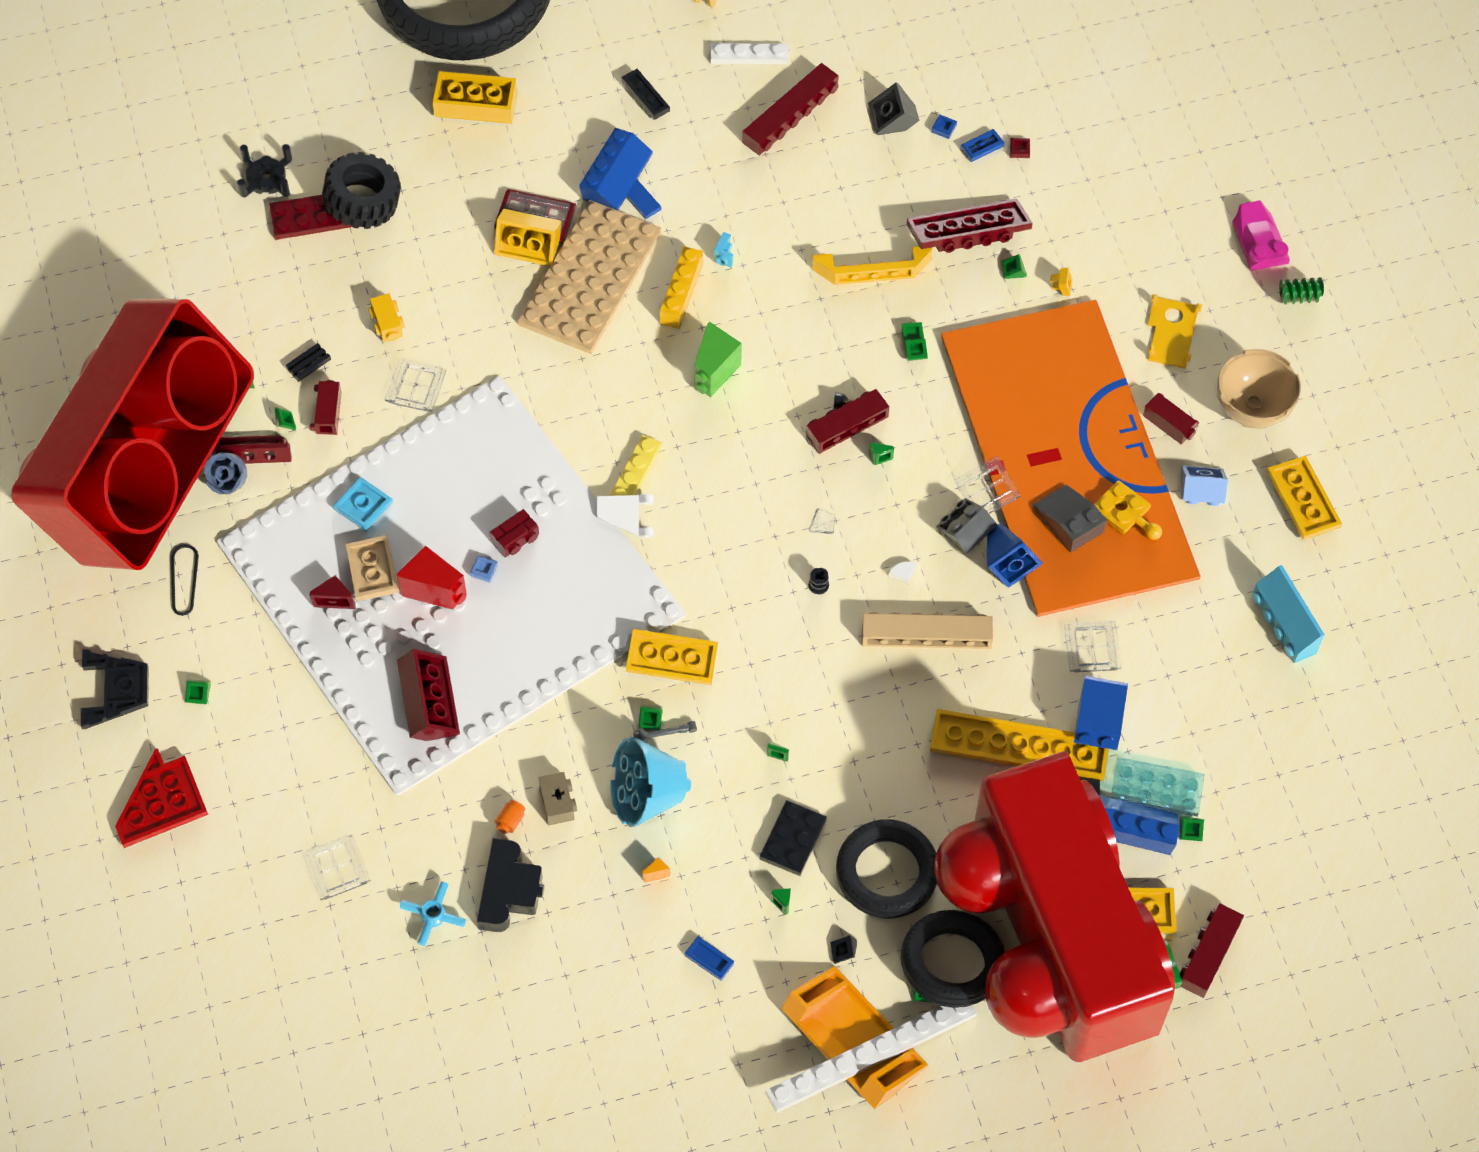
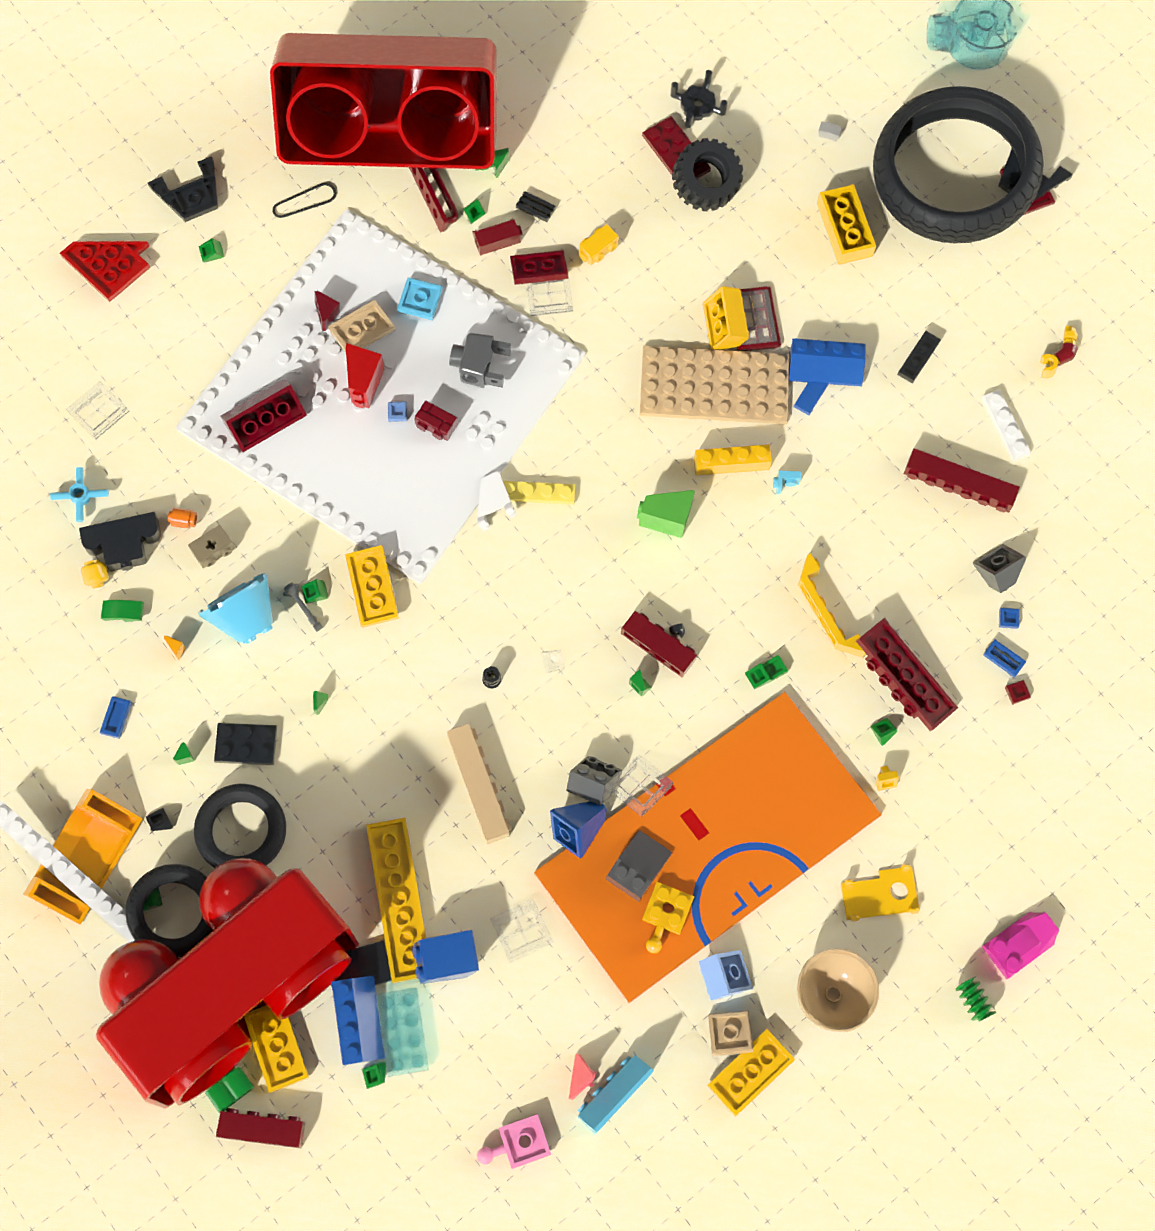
camera: 65 degrees right, 10 degrees up
sand blue cylinder [204,453,247,494] -> none
white tile [889,561,917,583] -> none
dark red brick [1143,392,1200,445] -> none
none -> yellow head [81,559,109,589]
none -> green slope [100,600,144,622]
none -> dark grey piece [449,333,511,388]
none -> bright pink plate [477,1114,551,1169]
none -> dark red plate [510,250,569,285]
none -> coral piece [569,1053,596,1100]
none -> tan tile [708,1010,753,1056]
none -> light grey piece [818,121,842,142]

